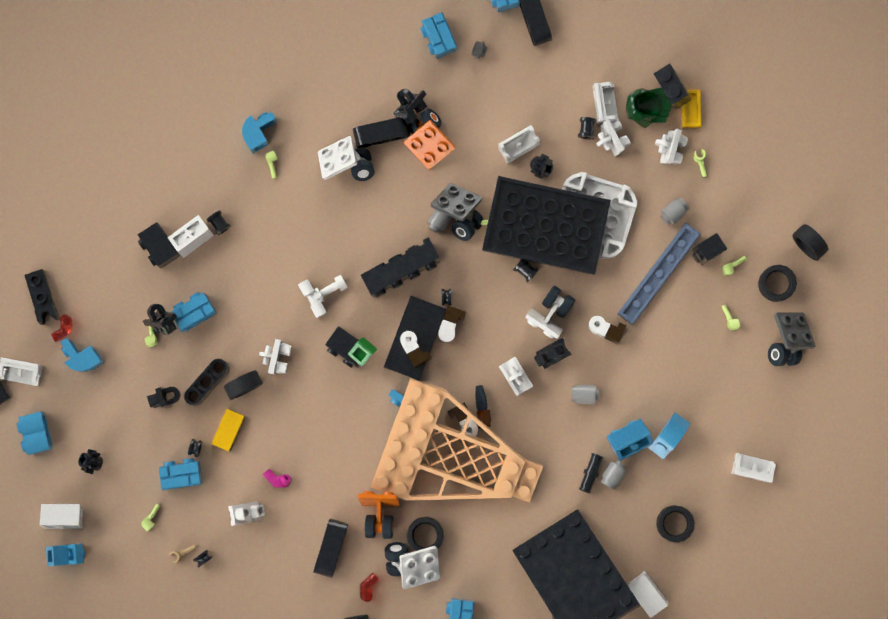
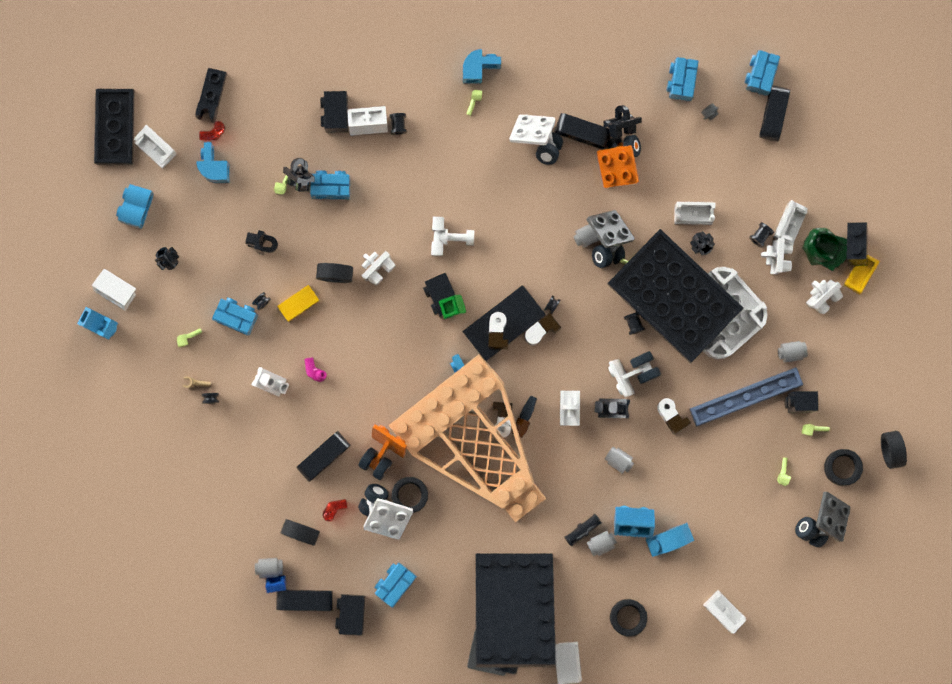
camera: 25 degrees right, 0 degrees up
black beam [184,359,229,406] -> none
black wedge [361,237,439,298] -> none
yellowish green hand [693,149,707,177] -> none

